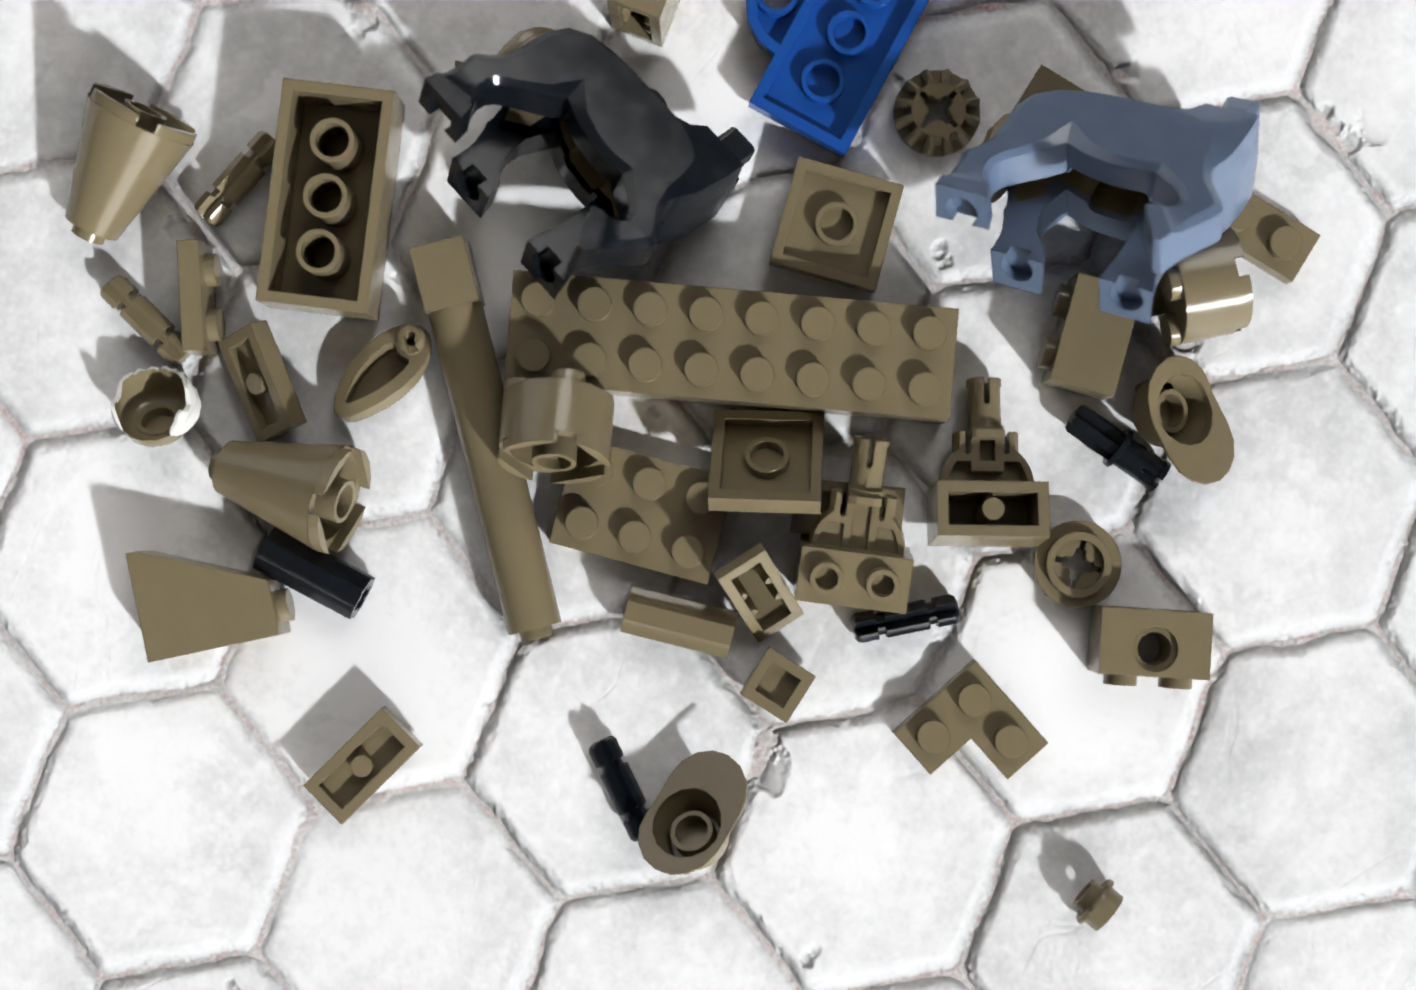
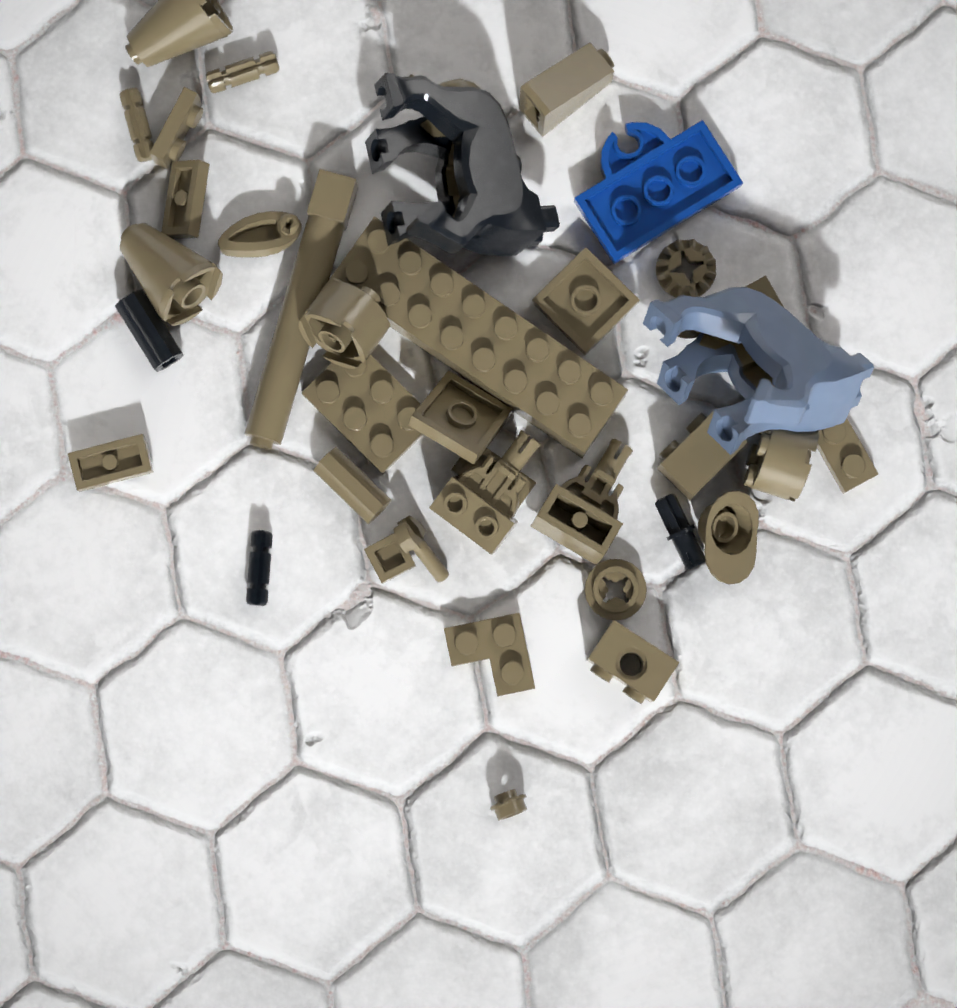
camera: 30 degrees right, 5 degrees down
dark tan hair [111,366,202,447] -> none
dark tan slope [126,551,295,663] -> none
dark tan brick [255,78,405,321] -> none
dark tan piece [638,750,747,875] -> none
dark tan slope [713,543,804,643] -> none
black axle [851,594,960,643] -> none
none -> dark tan bar [393,515,449,582]

